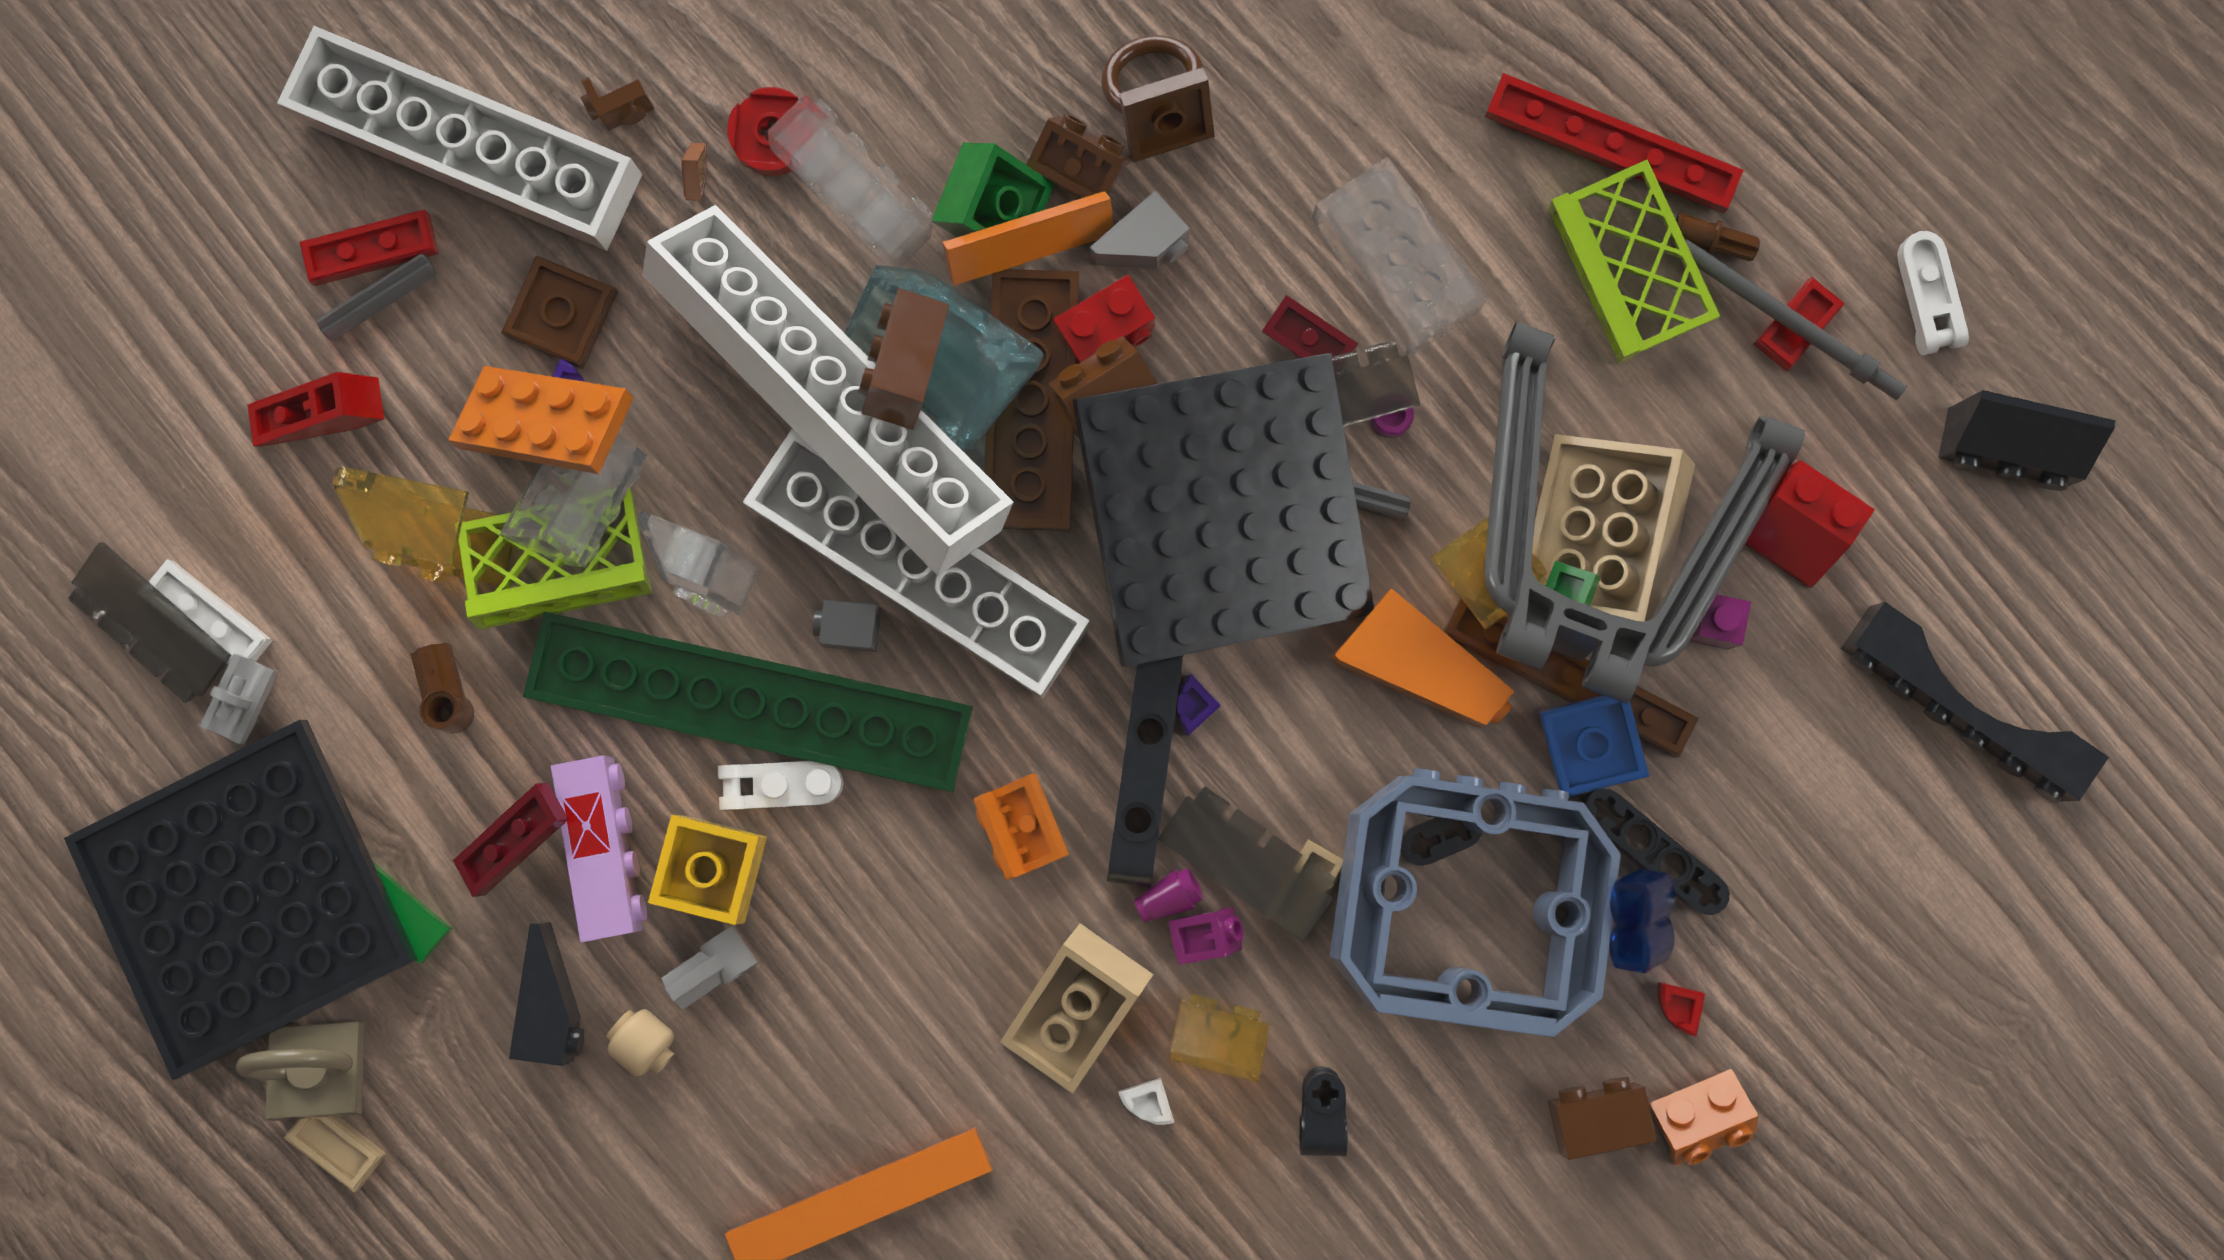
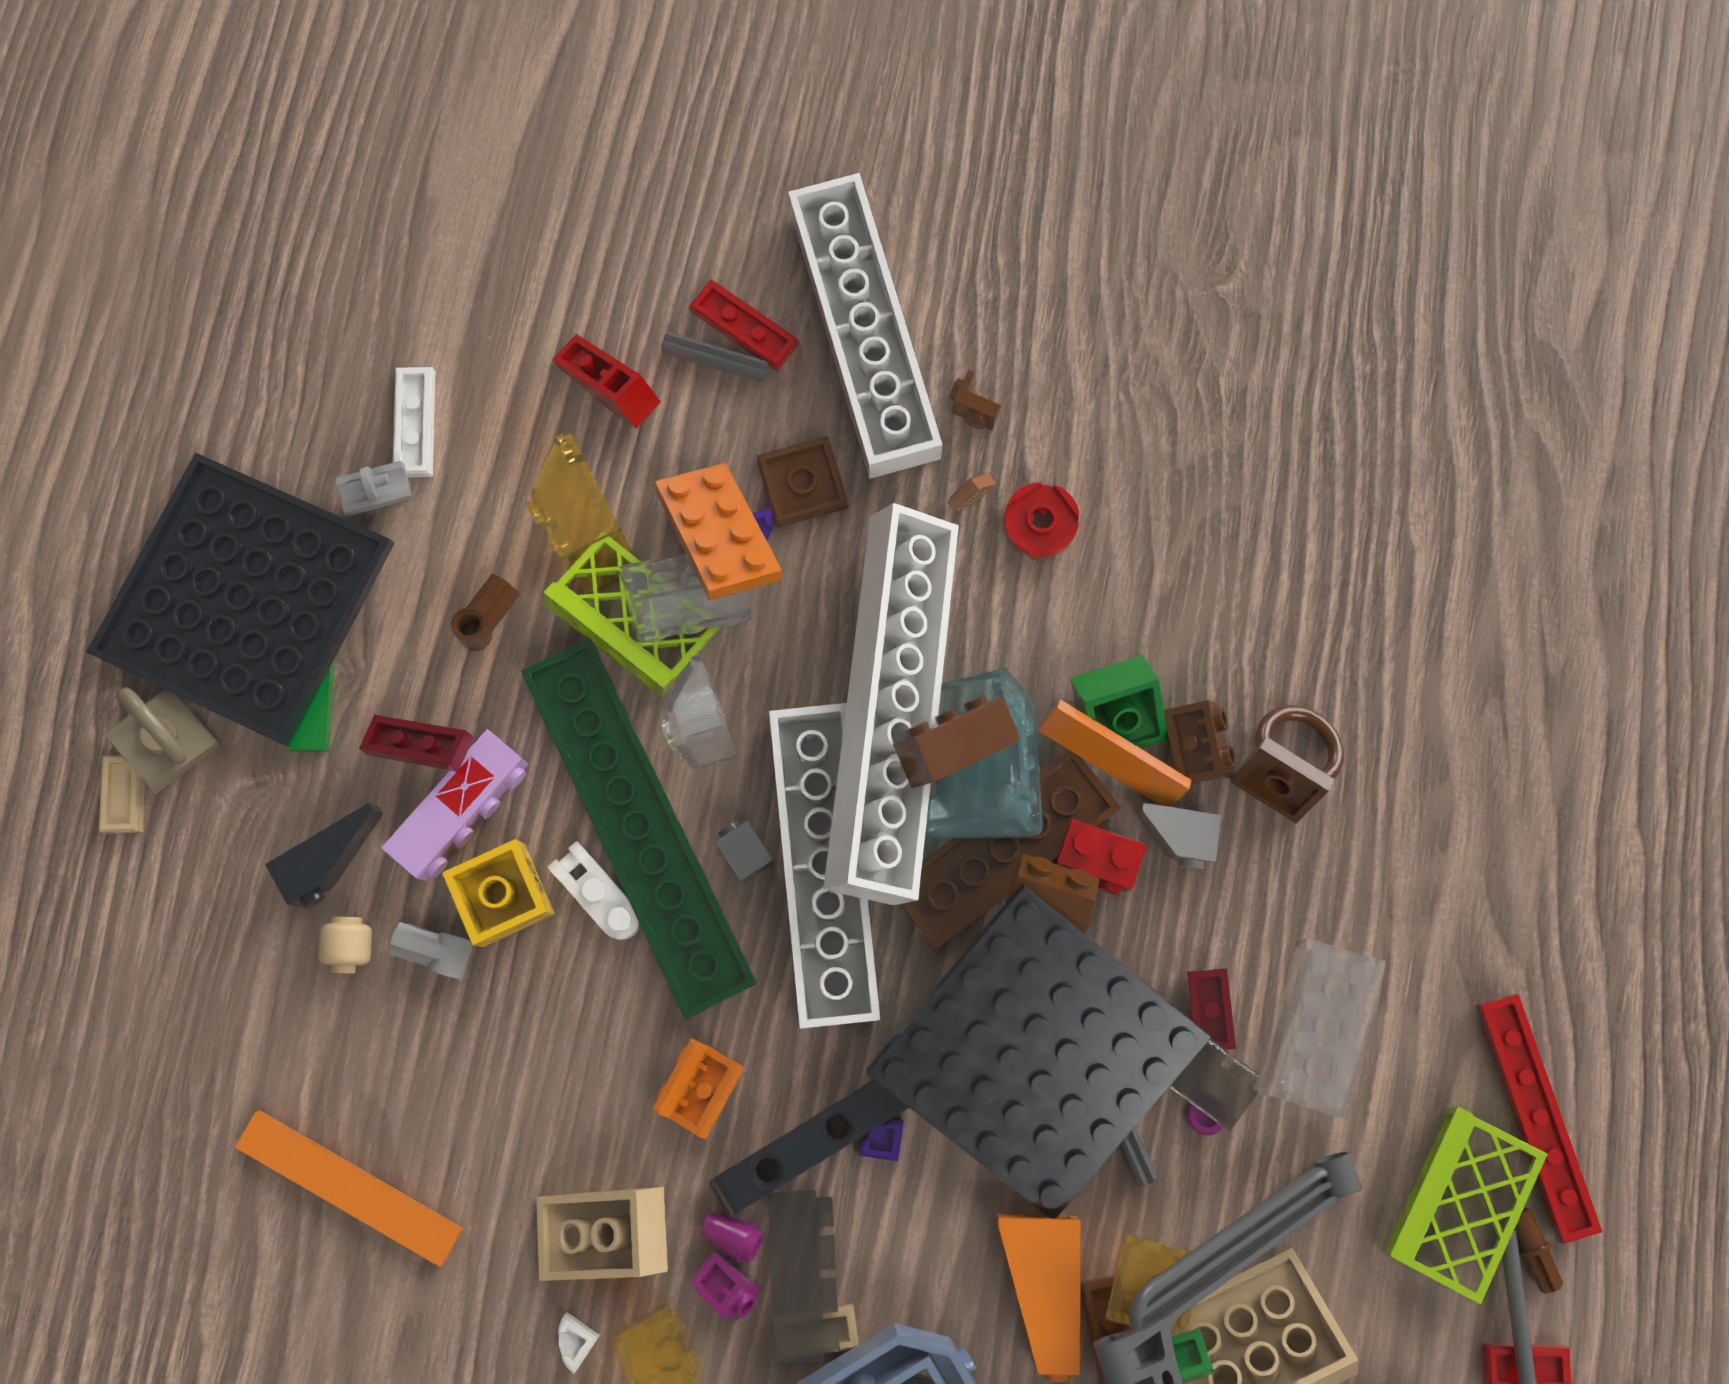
camera: 50 degrees right, 5 degrees down
clear smoke windscreen [69,542,232,703] -> none
clear brick [767,94,933,274] -> none

